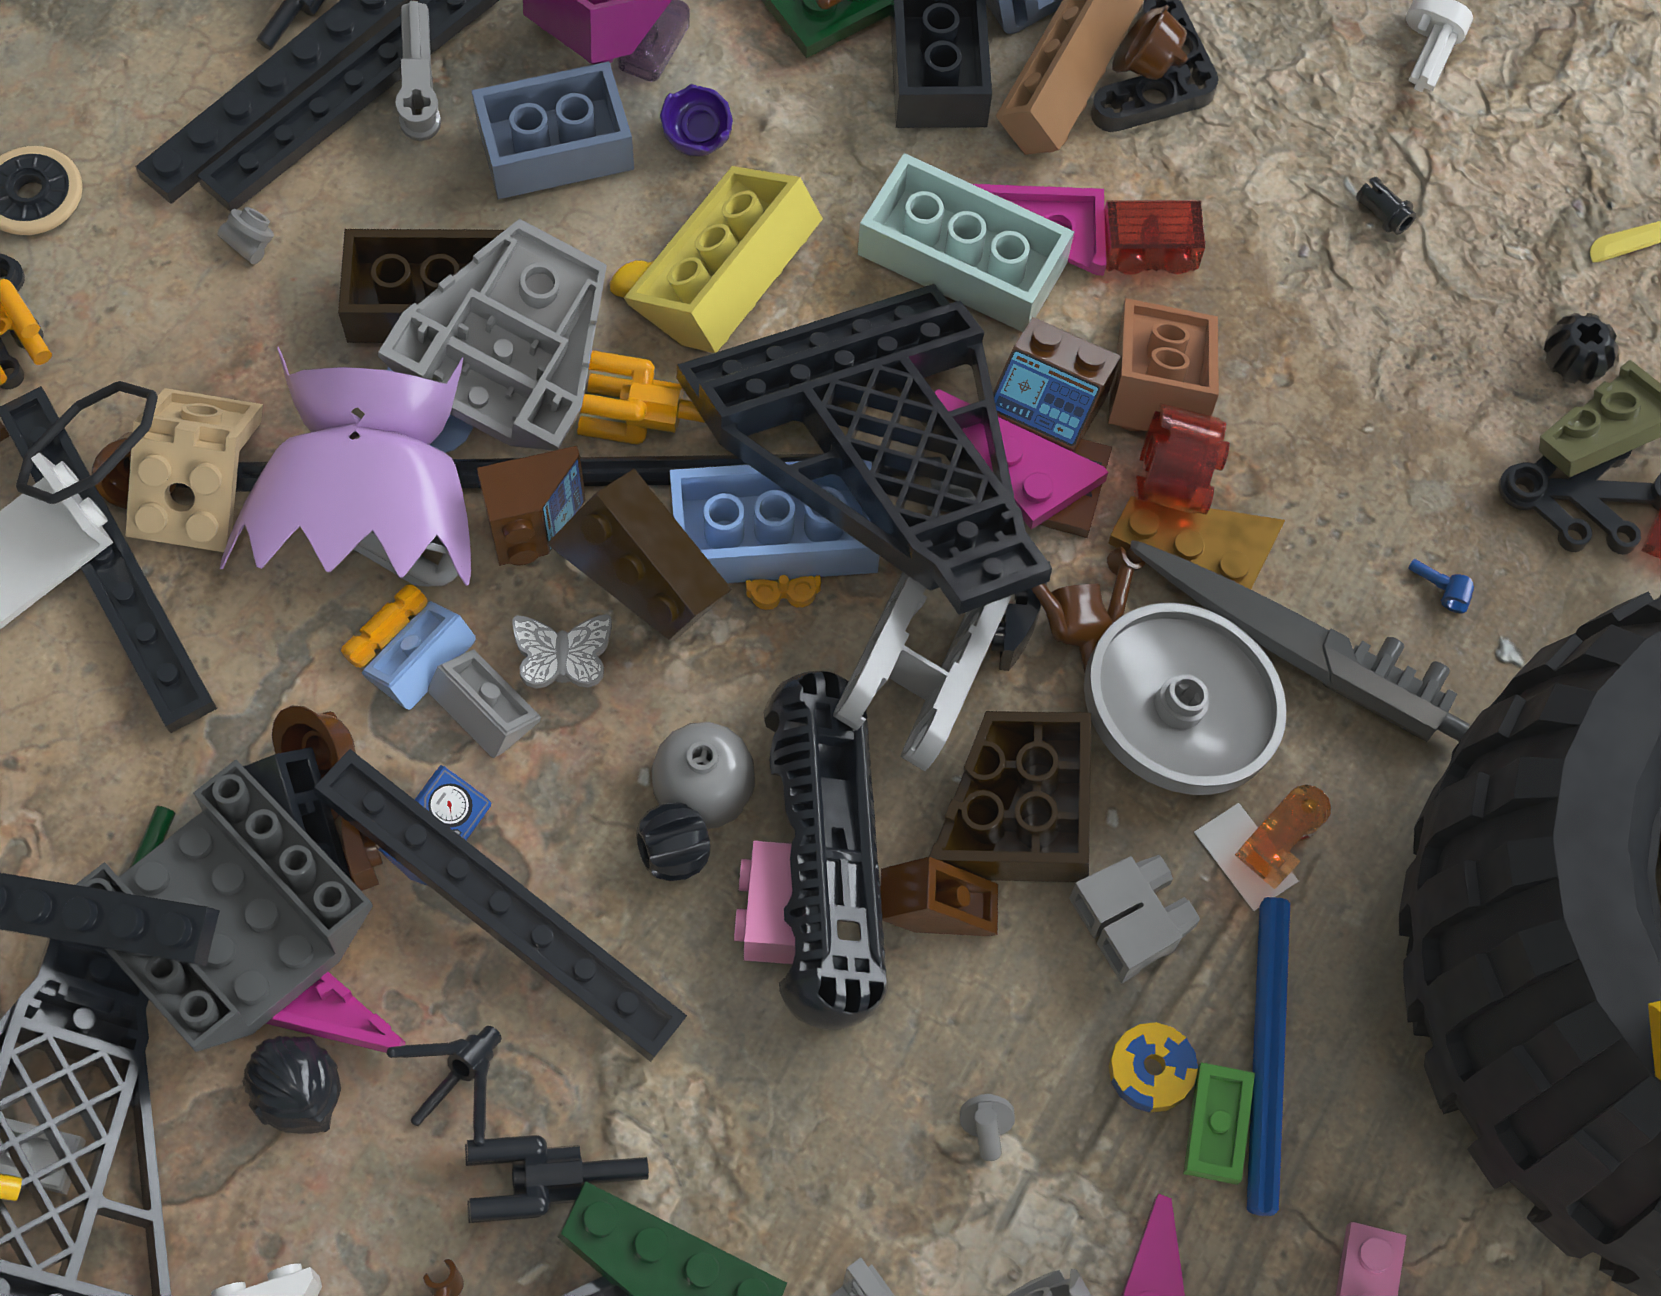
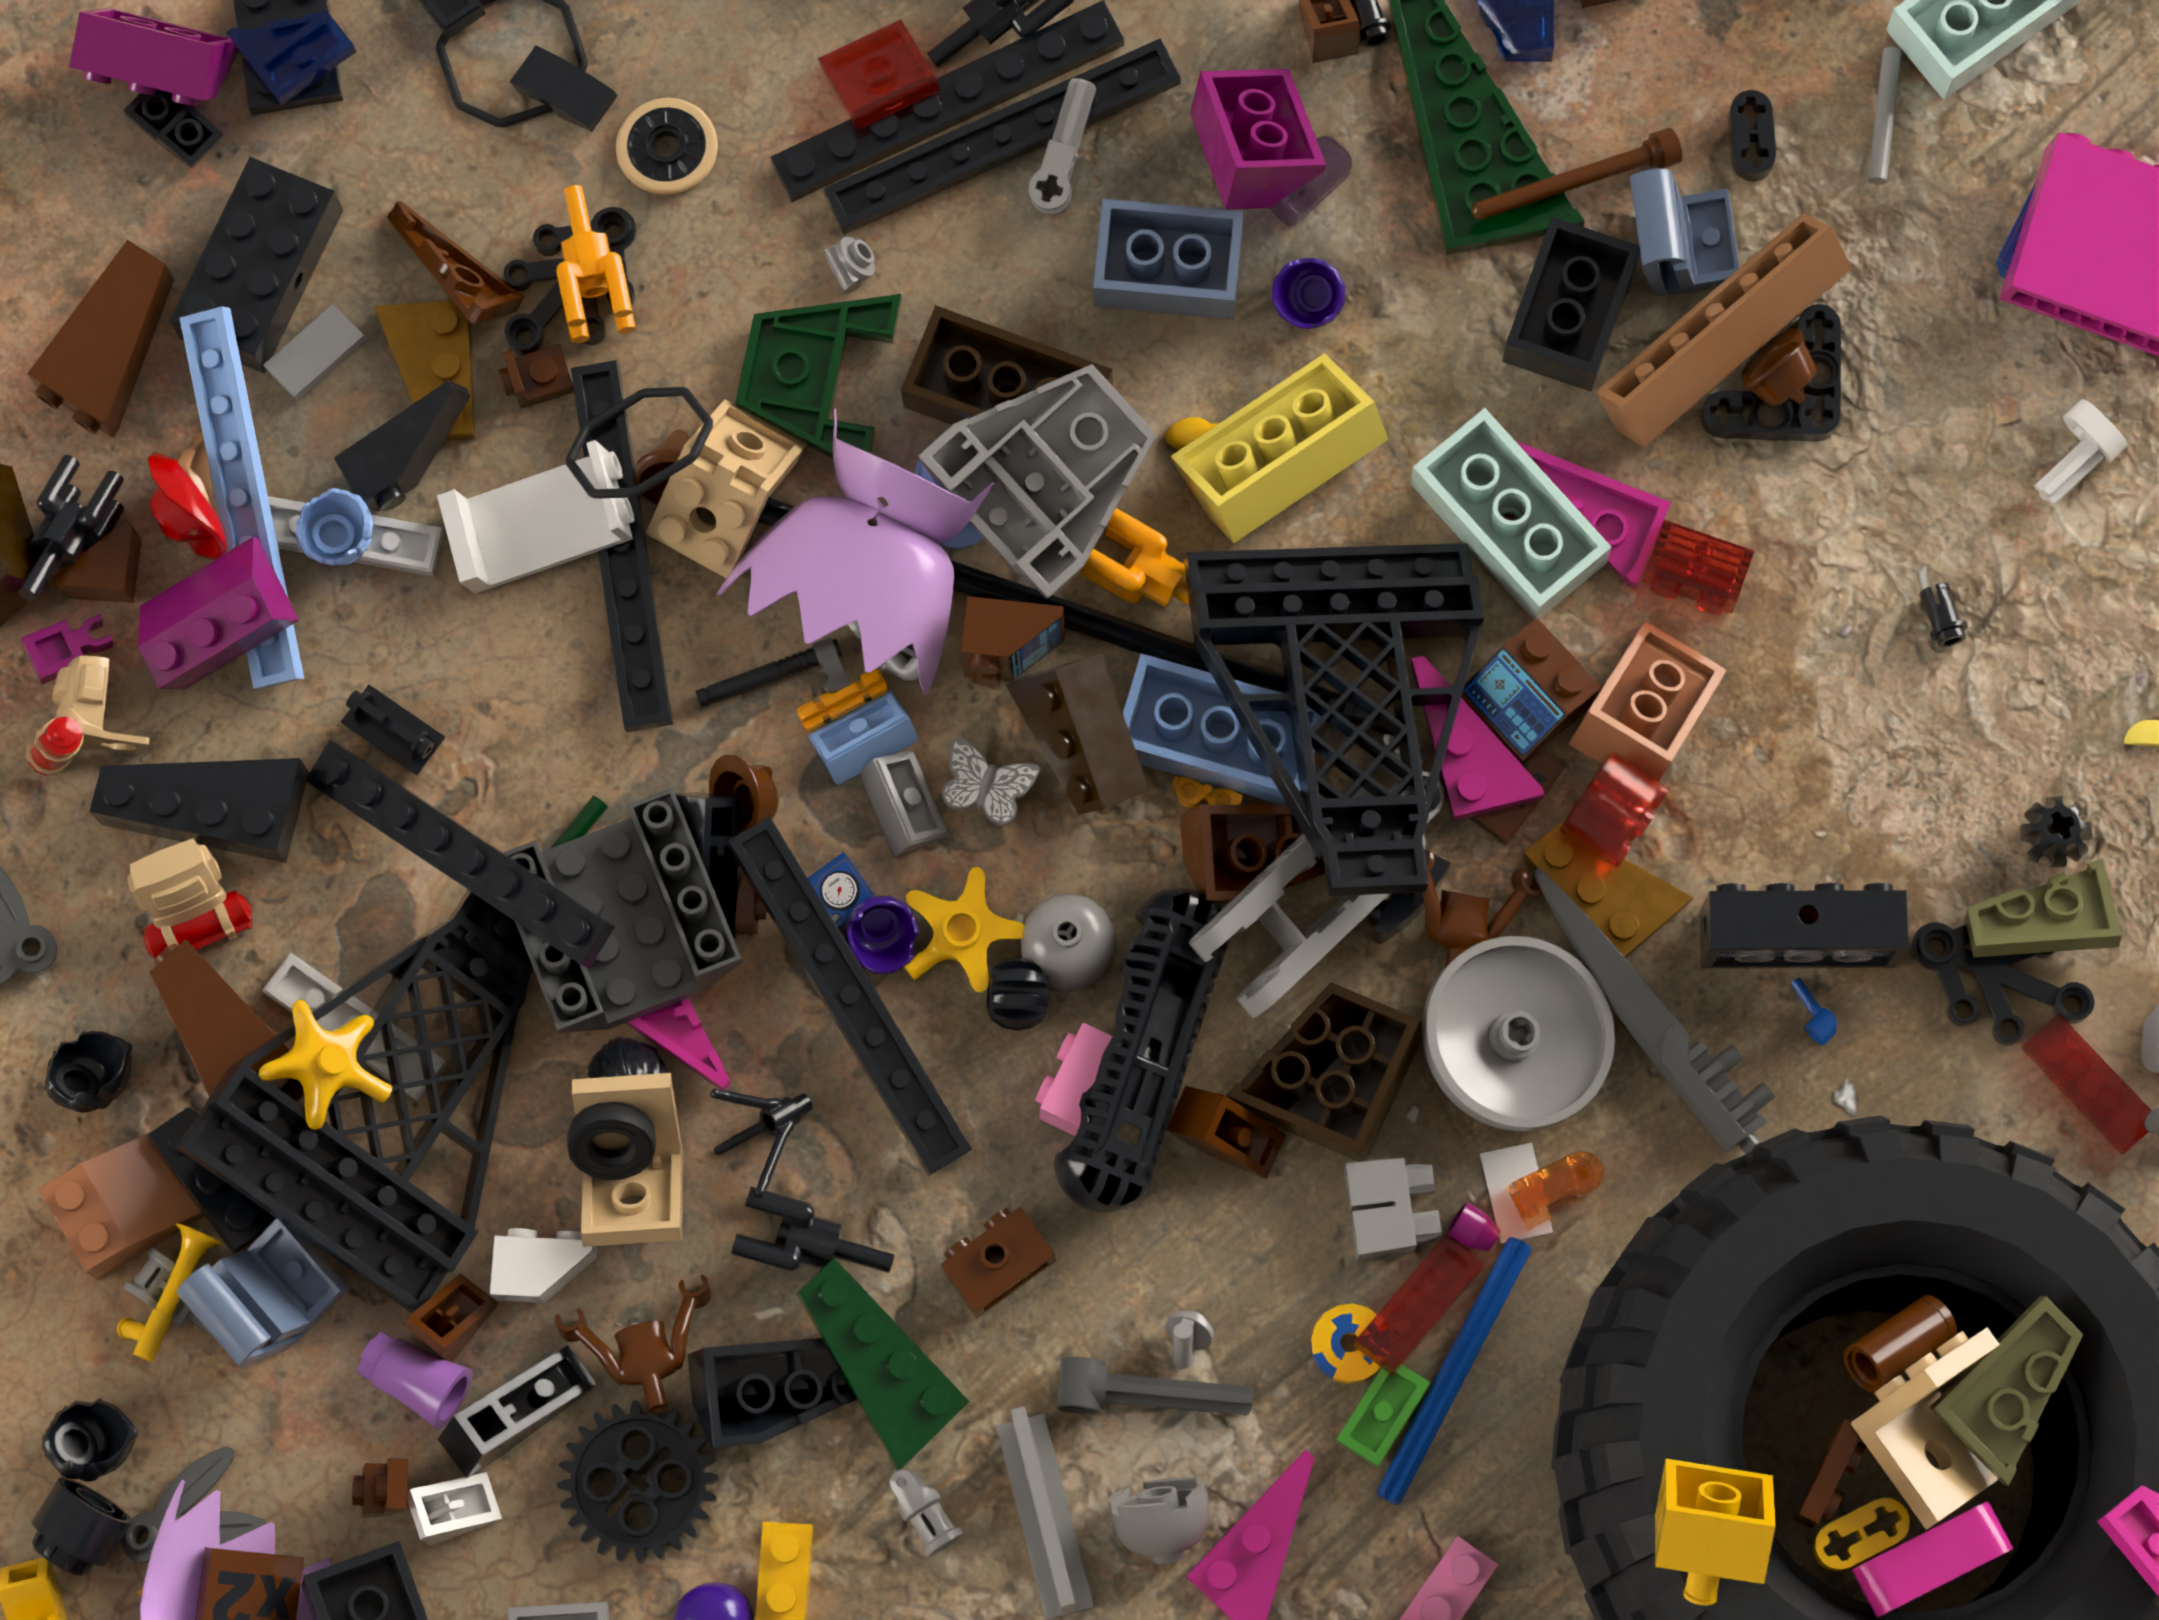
camera: 30 degrees right, 10 degrees up
none -> black tyre [567,1102,656,1180]
none -> tan bracket [572,1073,683,1247]
none -> black piece [695,636,852,708]
none -> dark green wing [735,294,902,459]
none -> clear red tile [818,19,941,130]
none -> dark purple hair [845,895,919,974]
none -> yellow animal [903,867,1025,993]
none -> reddish brown brick [940,1207,1056,1318]
none -> dark grey axle [1056,1357,1252,1416]
none -> reddish brown wedge [1180,805,1326,902]
none -> clear red plate [1354,1234,1484,1376]
none -> magenta hose [1446,1201,1501,1252]
none -> black brick [1699,883,1909,968]

